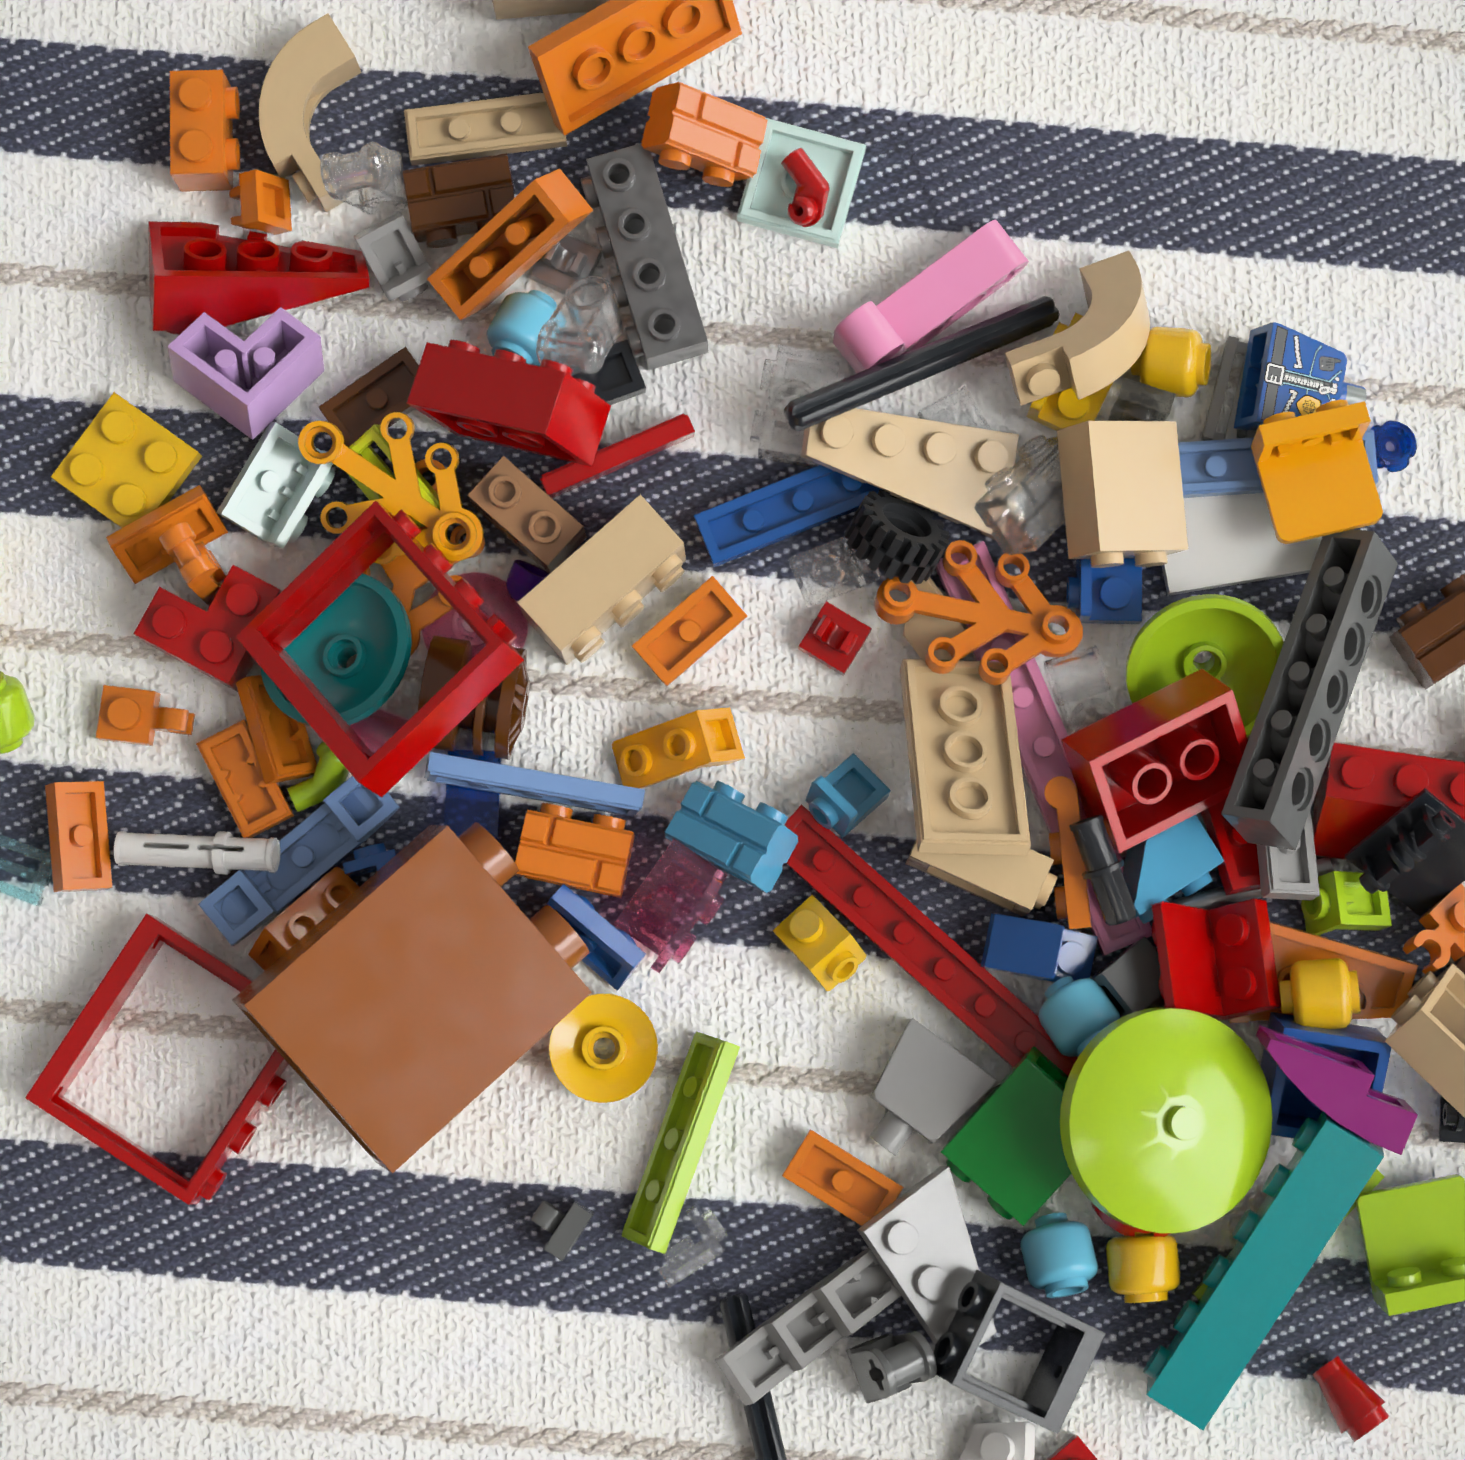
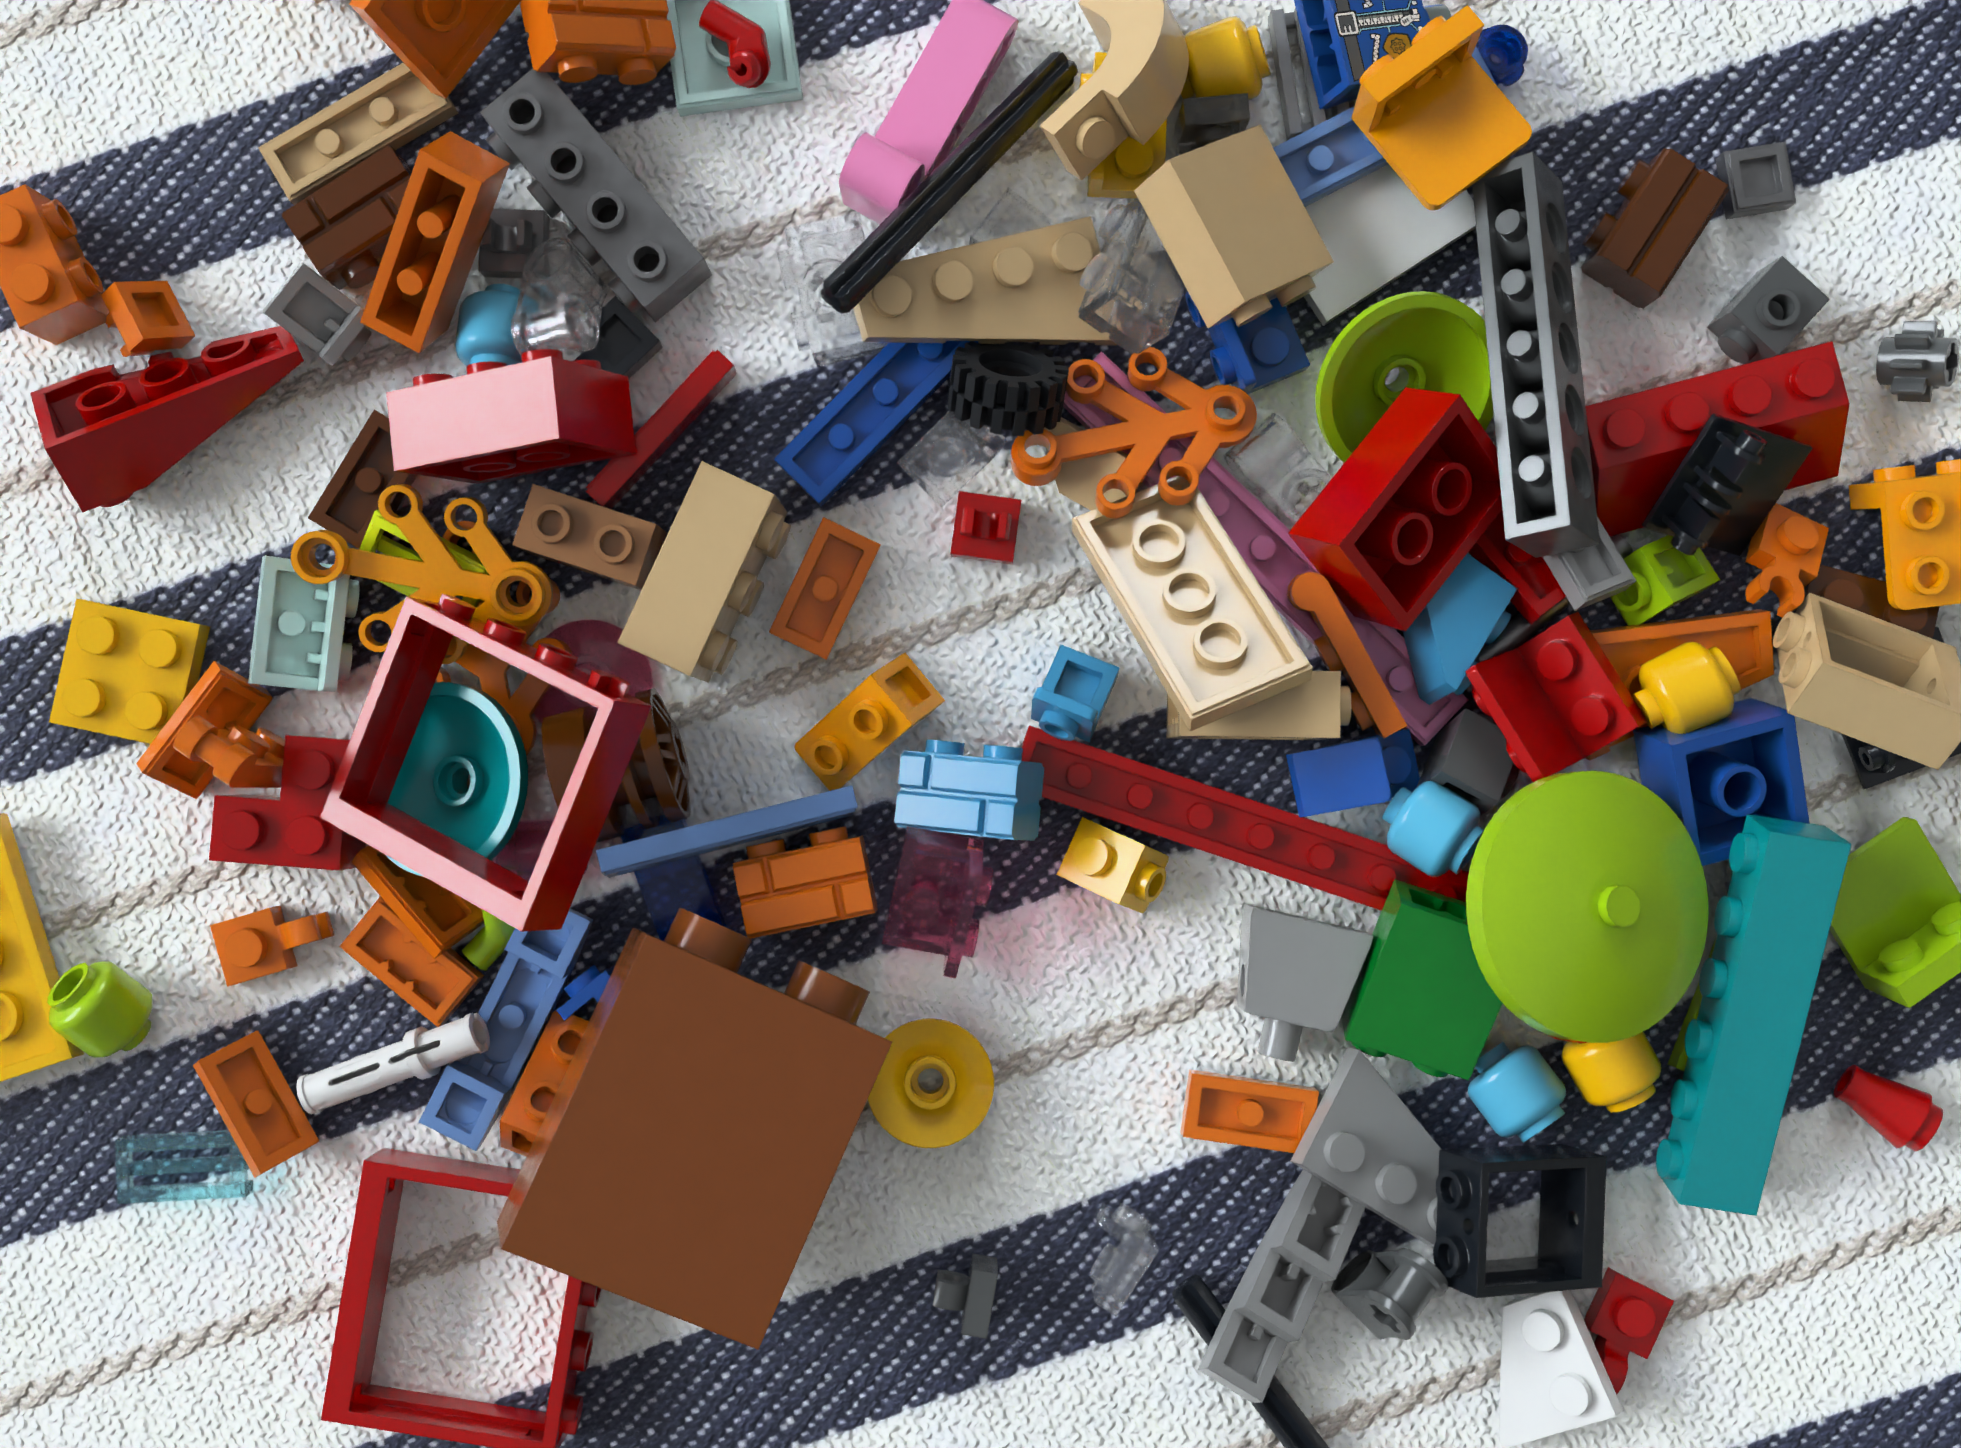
camera: 30 degrees left, 5 degrees up
lavender brick [167,307,324,440] -> none
tan arch [259,13,362,212] -> none
clear piece [320,142,408,215] -> none
dark purple hinge [506,560,549,601] -> none
blue plate [547,884,646,991] -> none
lime tile [622,1031,740,1254] -> none
black axle [1069,814,1136,926] -> none
magenta slope [1255,1025,1418,1155] -> none

